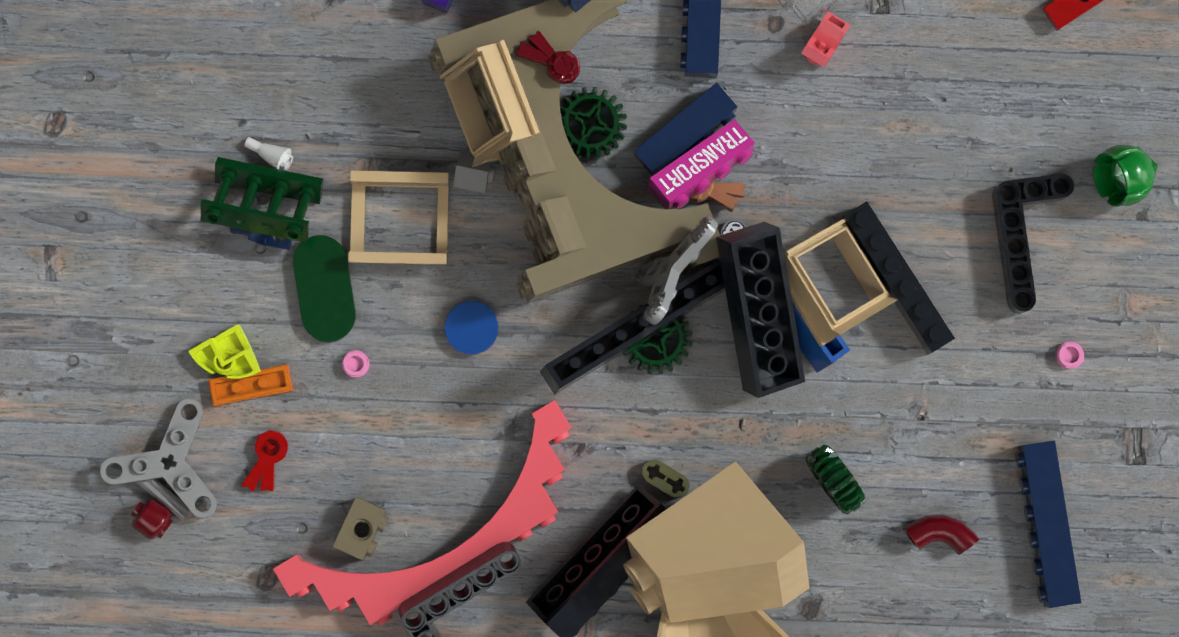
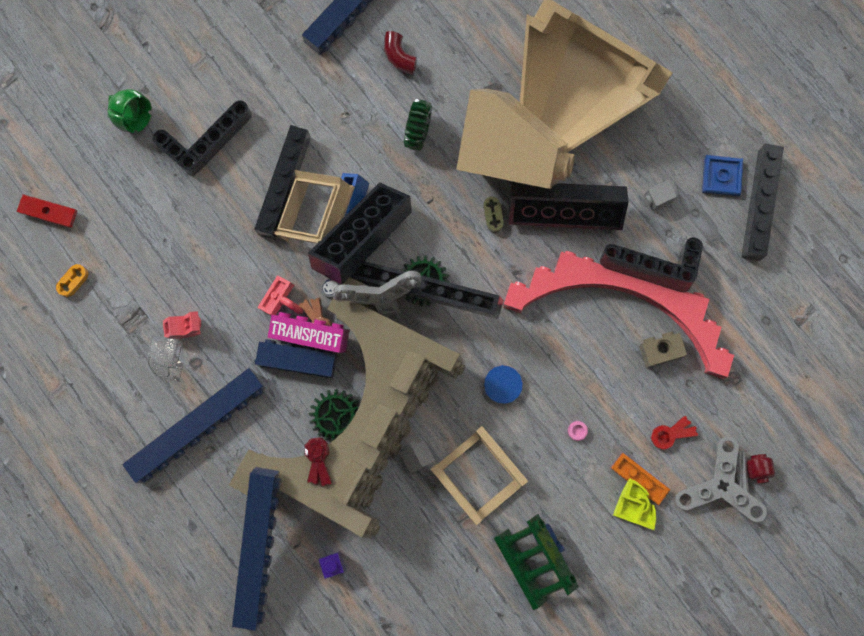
camera: 125 degrees left, 5 degrees down
white cone [244,137,293,170] -> none
dark green tile [293,235,356,342] -> none
tan piece [440,40,540,167] -> none
bright pink tile [1055,342,1084,369] -> none
none -> coral plate [257,275,303,315]

